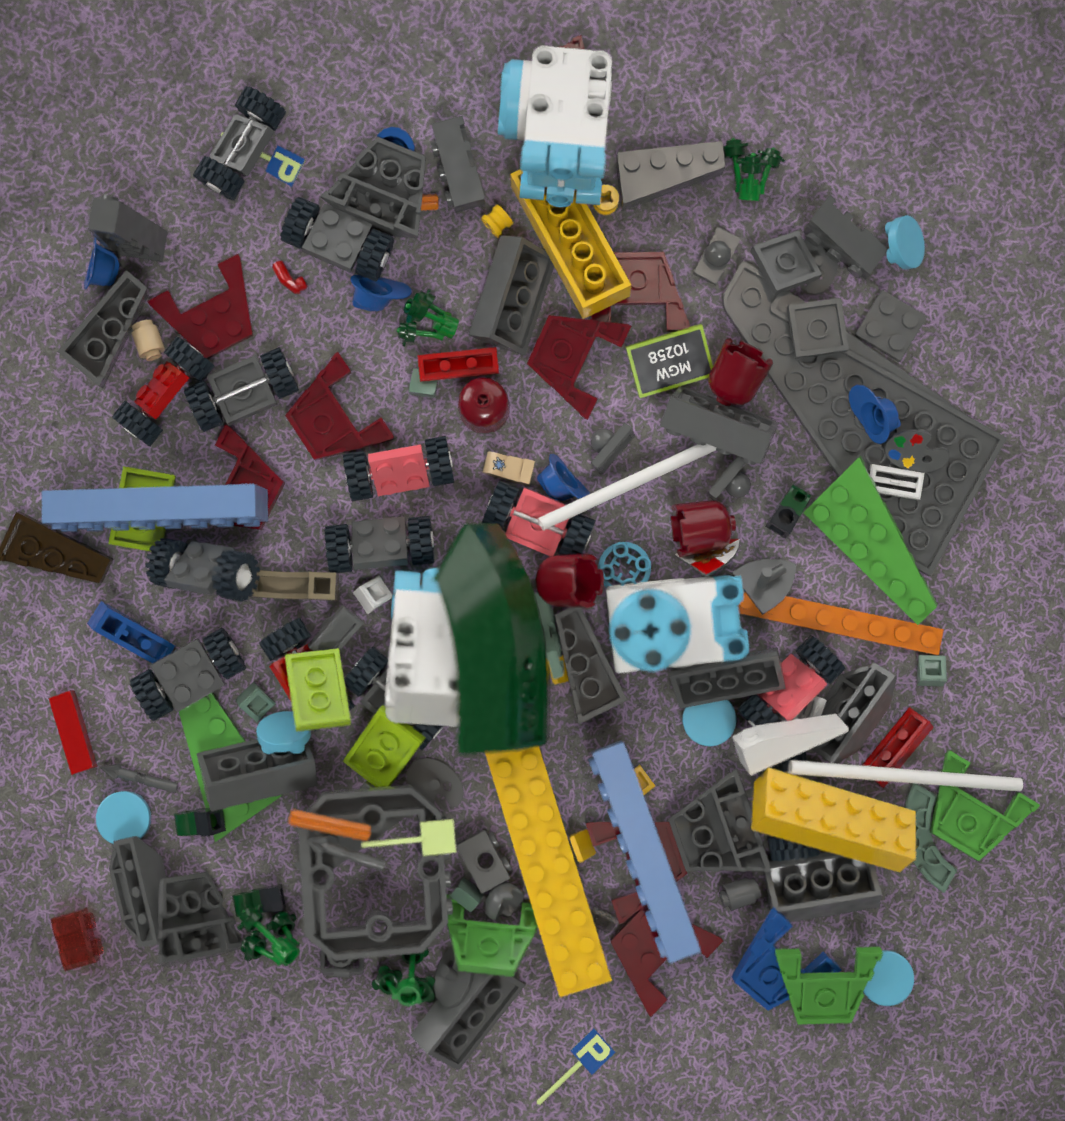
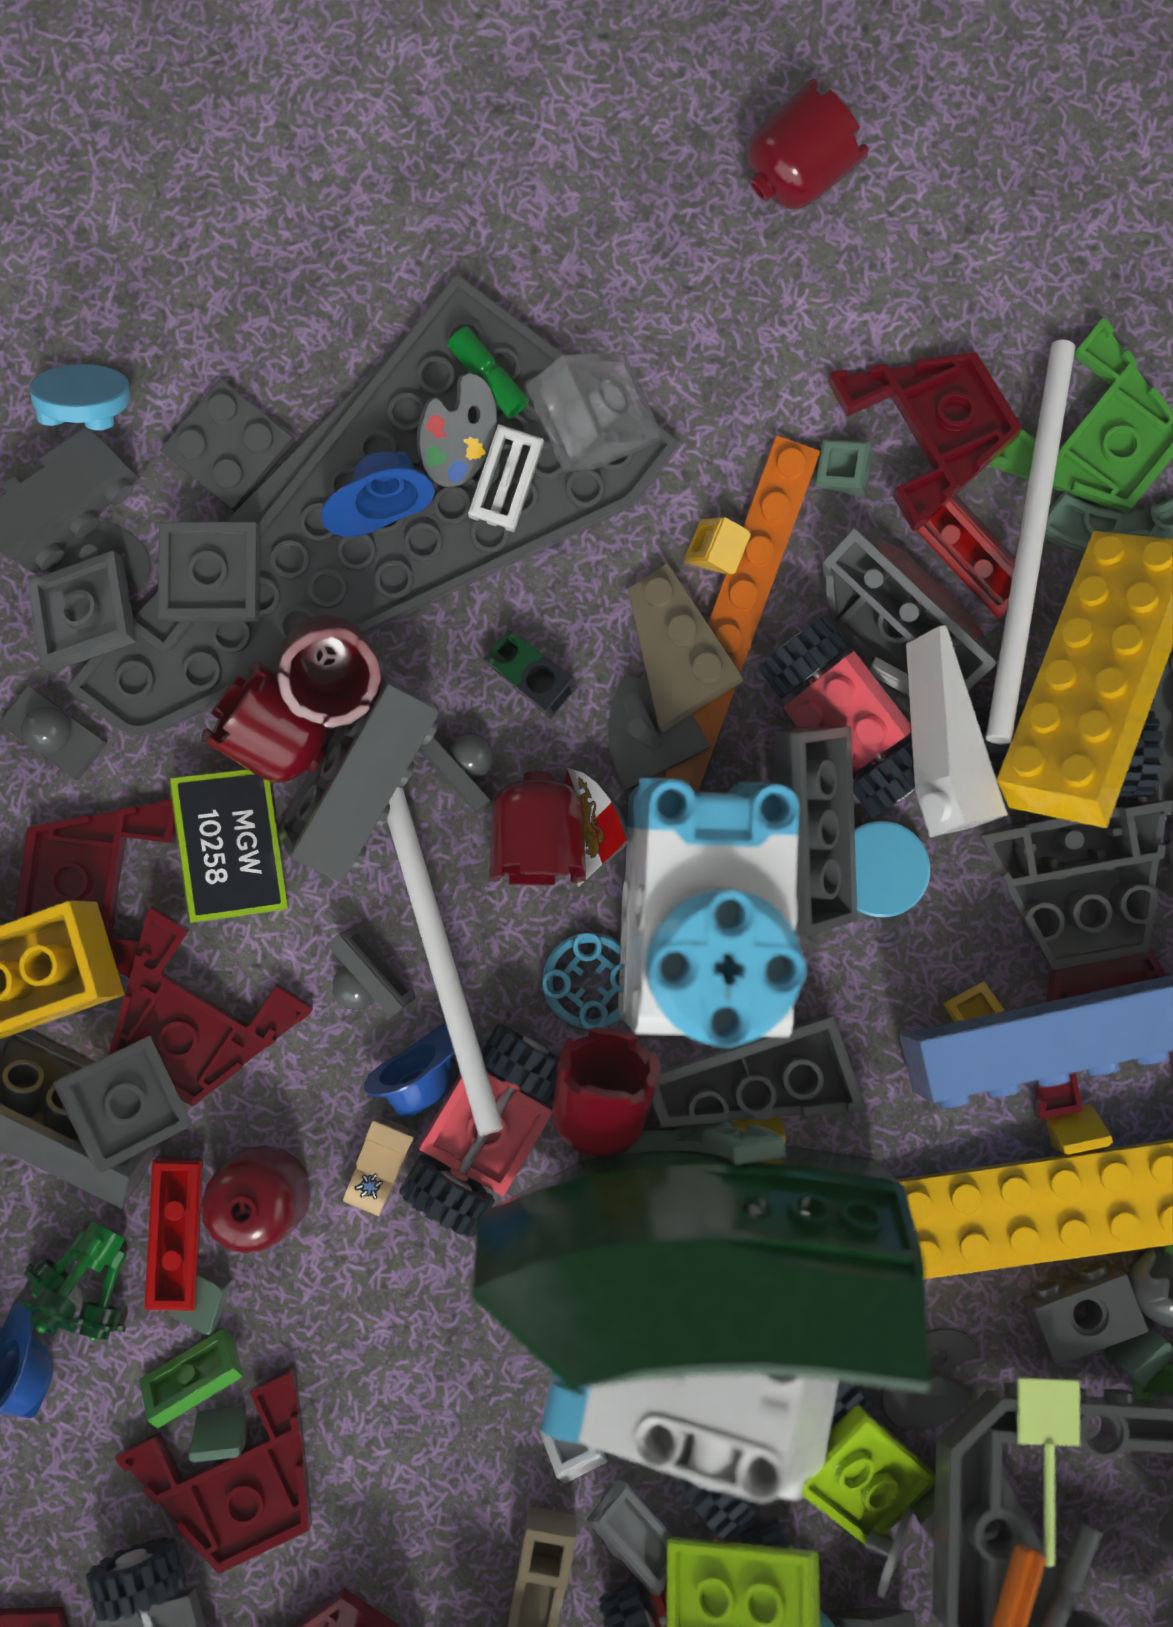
camera: 80 degrees left, 0 degrees up
plate [325,516,435,573] -> none
plate [343,436,454,502] -> none
bright green wing [803,456,938,625] -> none
none -> dark grey plate [53,1036,192,1174]
none -> bright green plate [139,1328,243,1428]
none -> sand green slope [189,1406,249,1462]
none -> cylinder [278,615,381,727]
none -> green piece [447,326,530,419]
none -> clear slope [526,353,663,473]
none -> dark tan wing [628,563,744,733]
none -> yellow slope [684,517,750,574]
none -> dark red wing [828,352,1022,531]
none -> dark grey piece [865,1505,915,1600]

